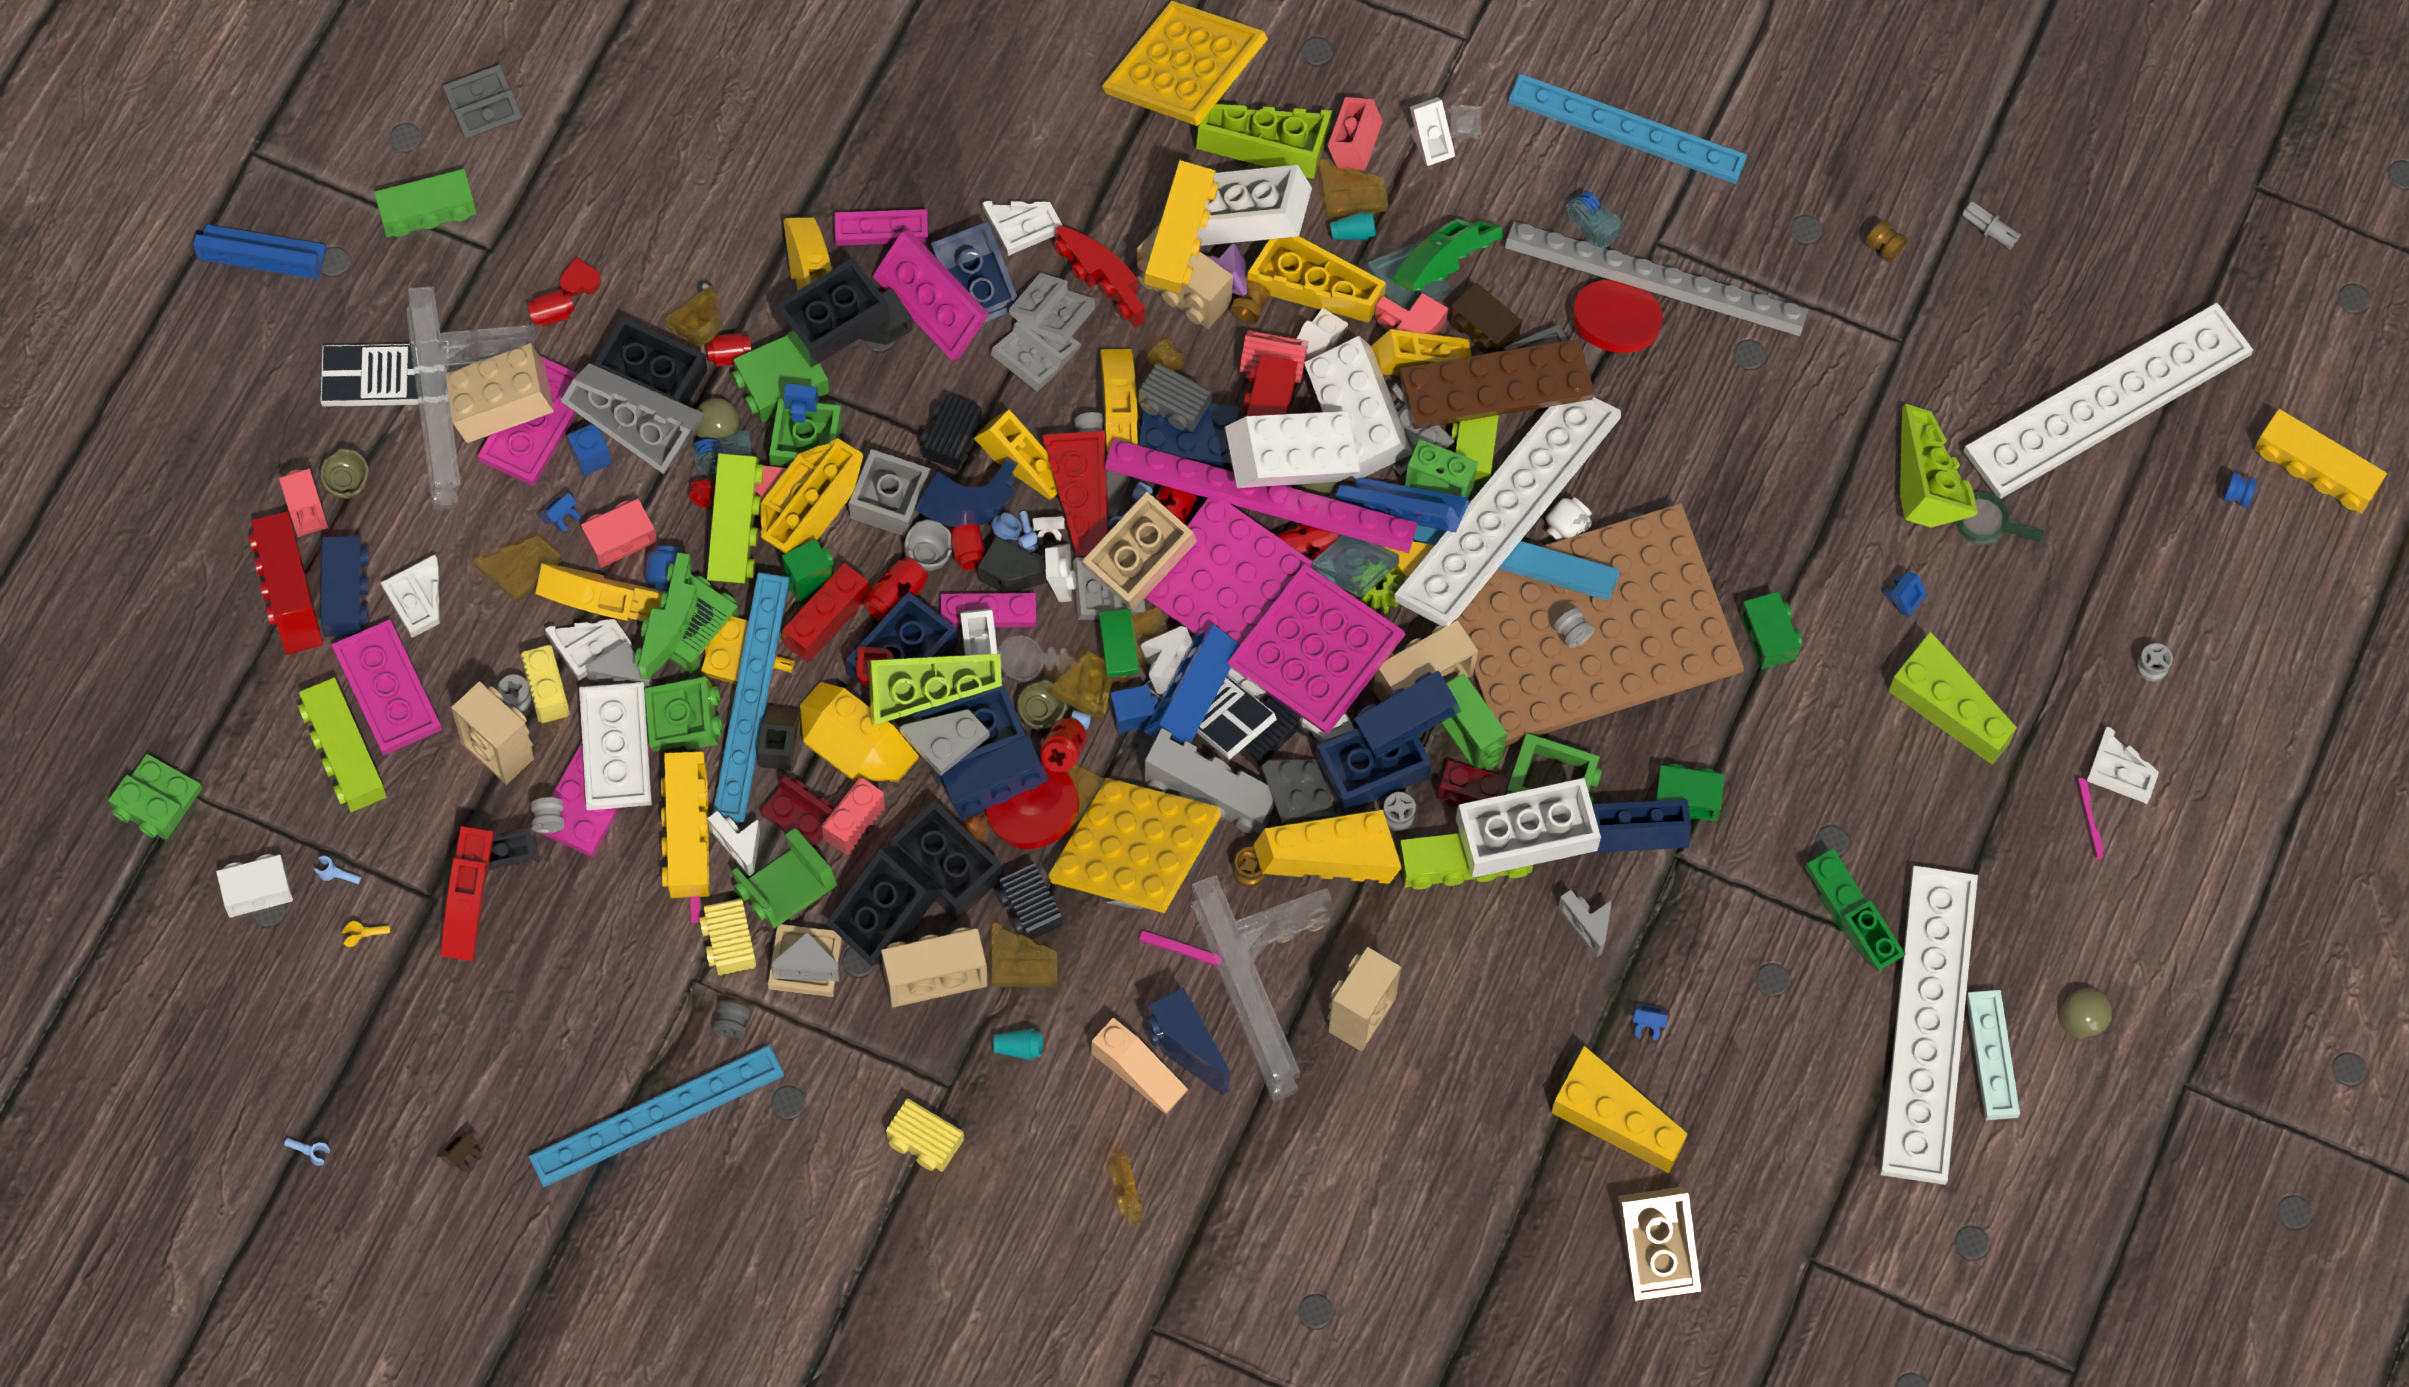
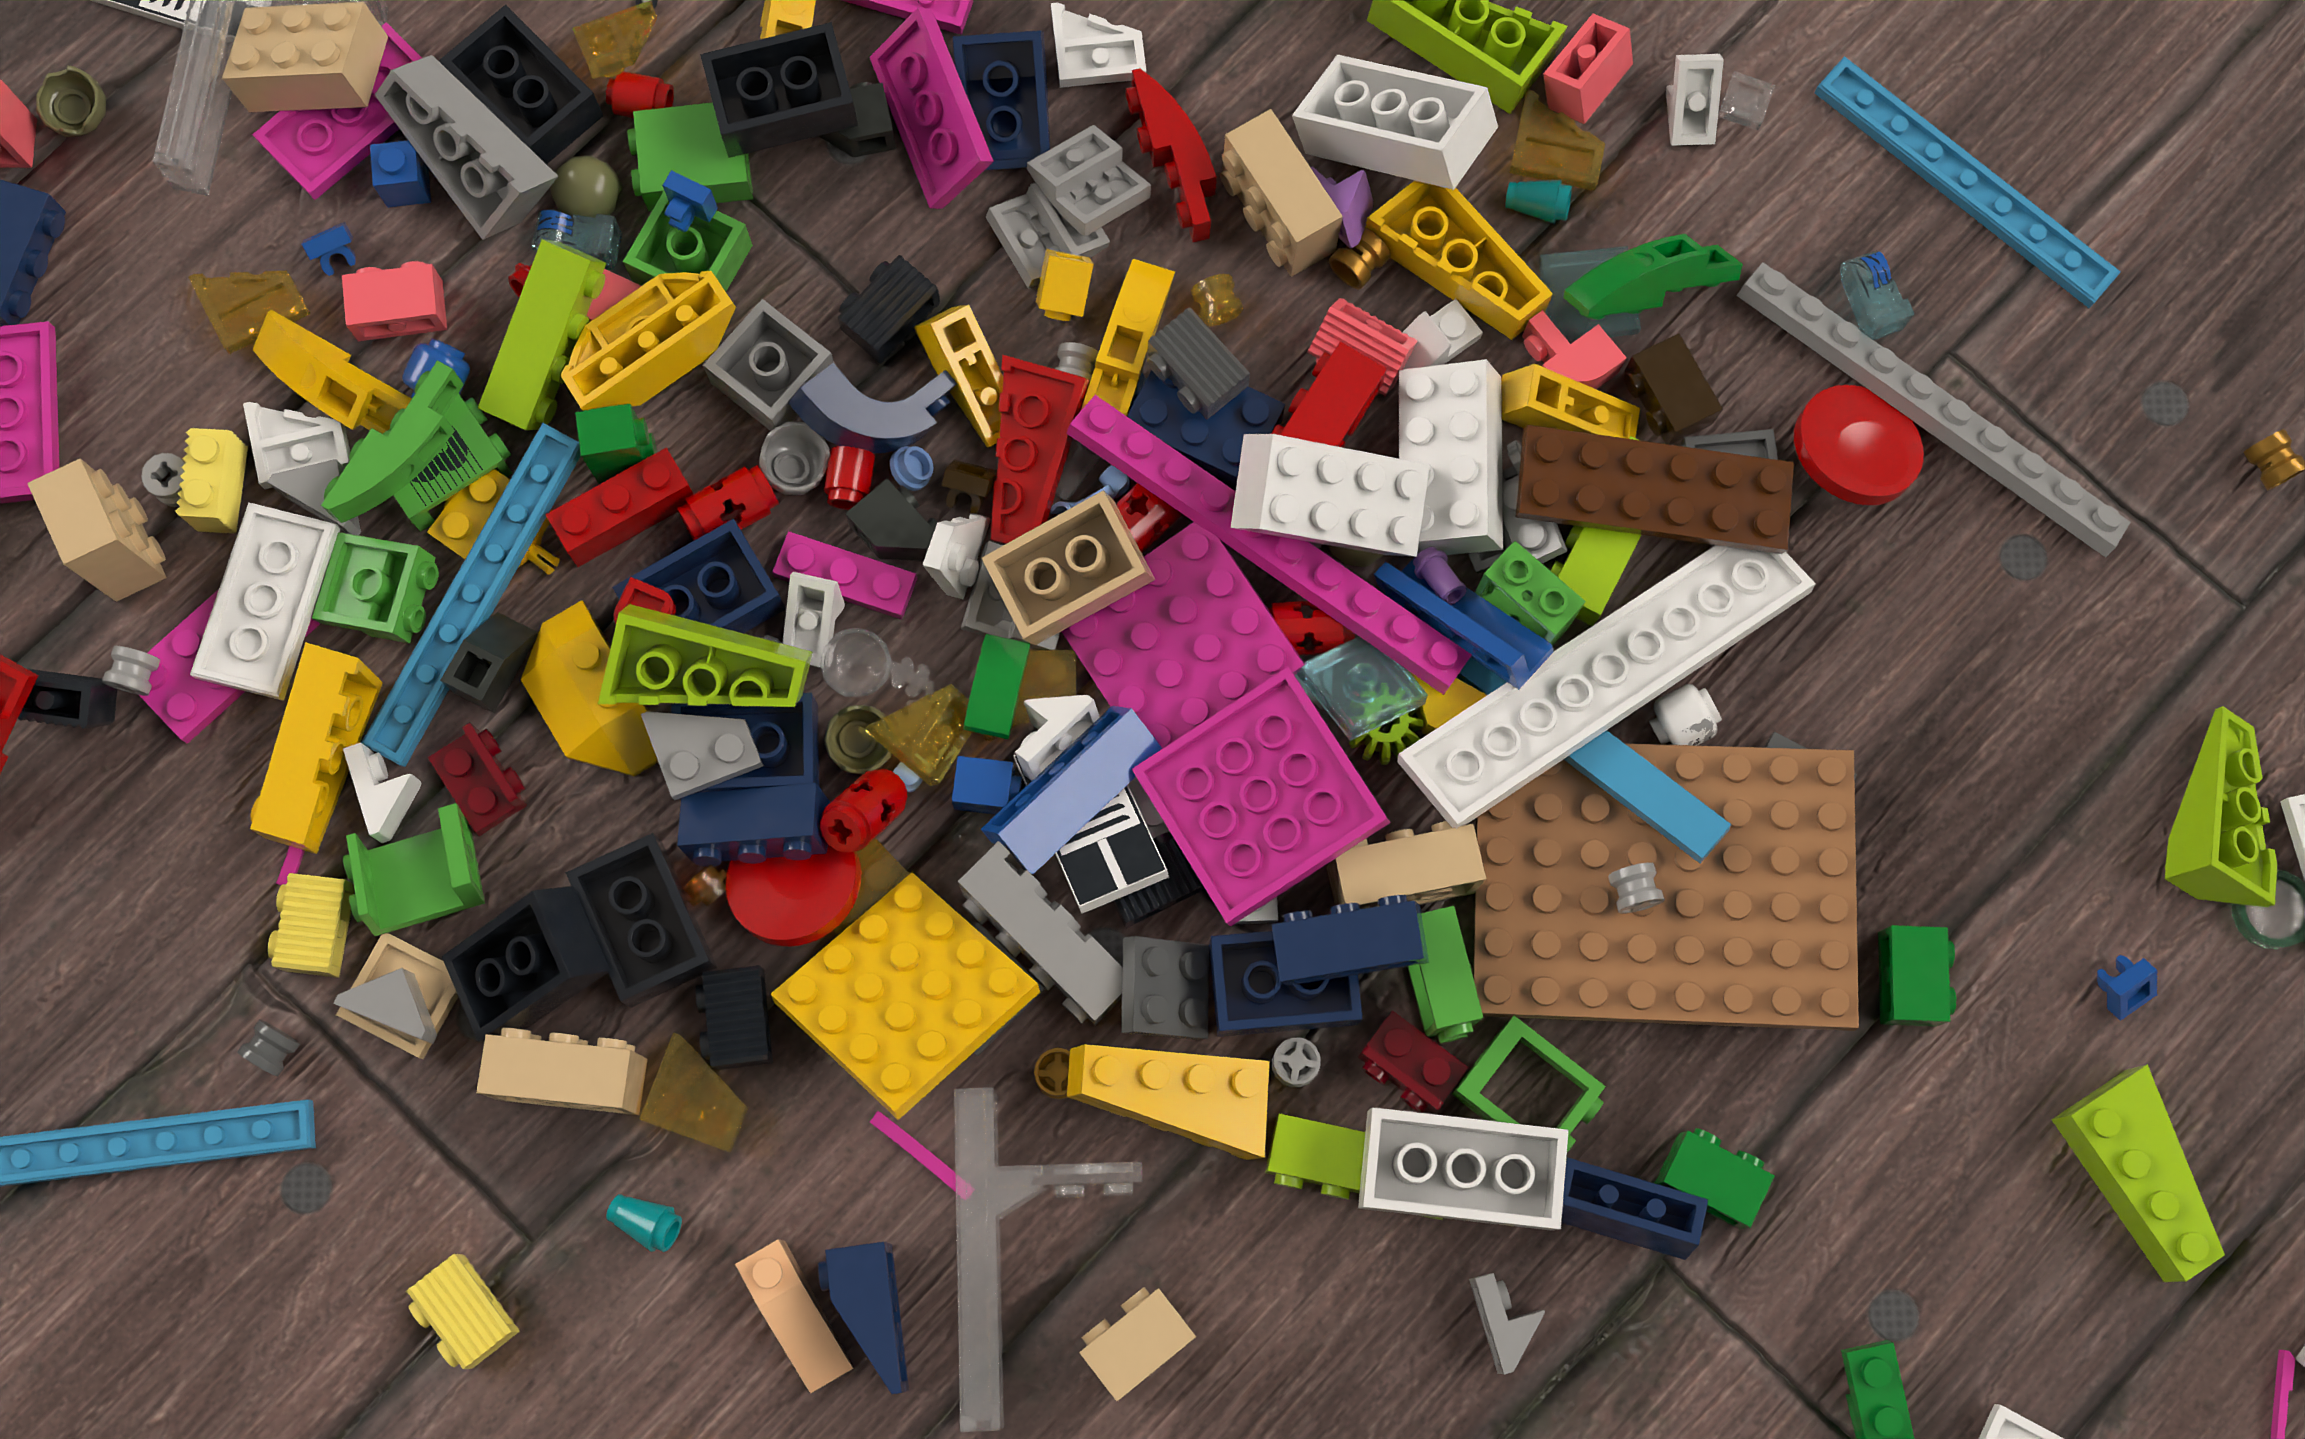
camera: 20 degrees right, 10 degrees up
white wing [381,555,440,638] -> none
coral brick [821,778,885,855] -> none
light blue hand [1017,511,1039,553] -> none
yellow wedge [1144,160,1219,294] -> none
none -> yellow brick [1036,249,1093,321]
none -> medium lavender pin [1413,547,1466,605]

